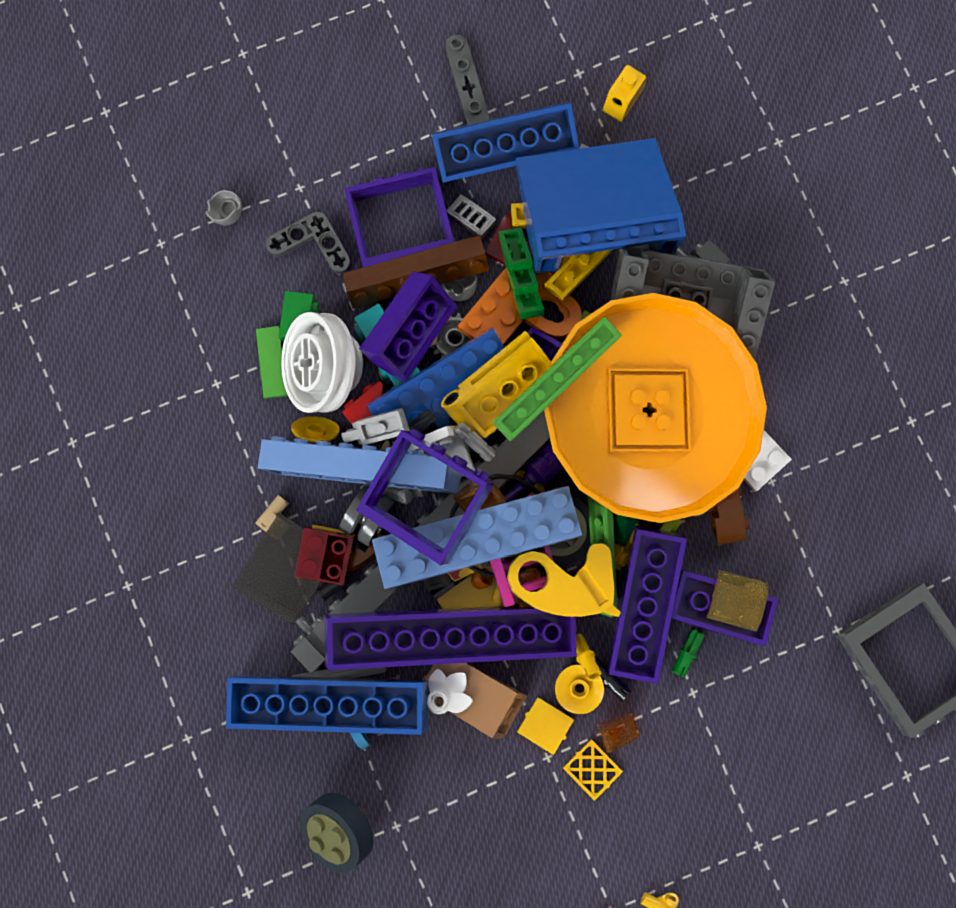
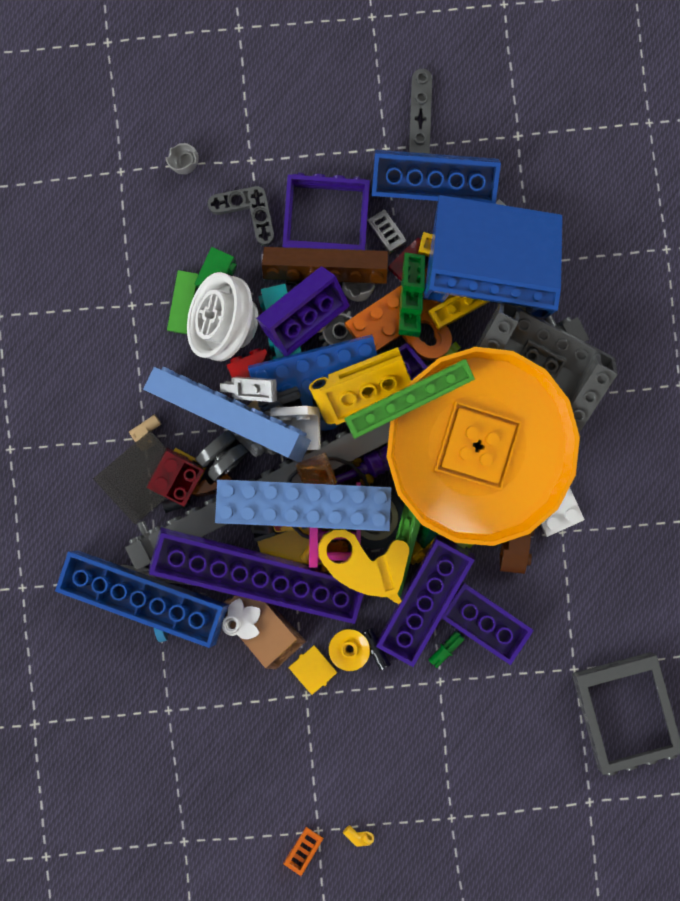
camera: 15 degrees right, 5 degrees up
yellow dish [291,417,340,444] -> none
black wheel [300,792,373,873] -> none
dark purple window [356,429,494,566] -> none
light grey axle [454,422,496,462] -> none
orange hinge [471,568,492,589] -> none
yellow window [563,739,623,801] -> none
yellow axle [576,634,602,681] -> none
clear orange slope [596,713,640,753] -> none
yellow torso [602,65,647,123] -> none
clear yellow slope [706,570,769,632] -> none

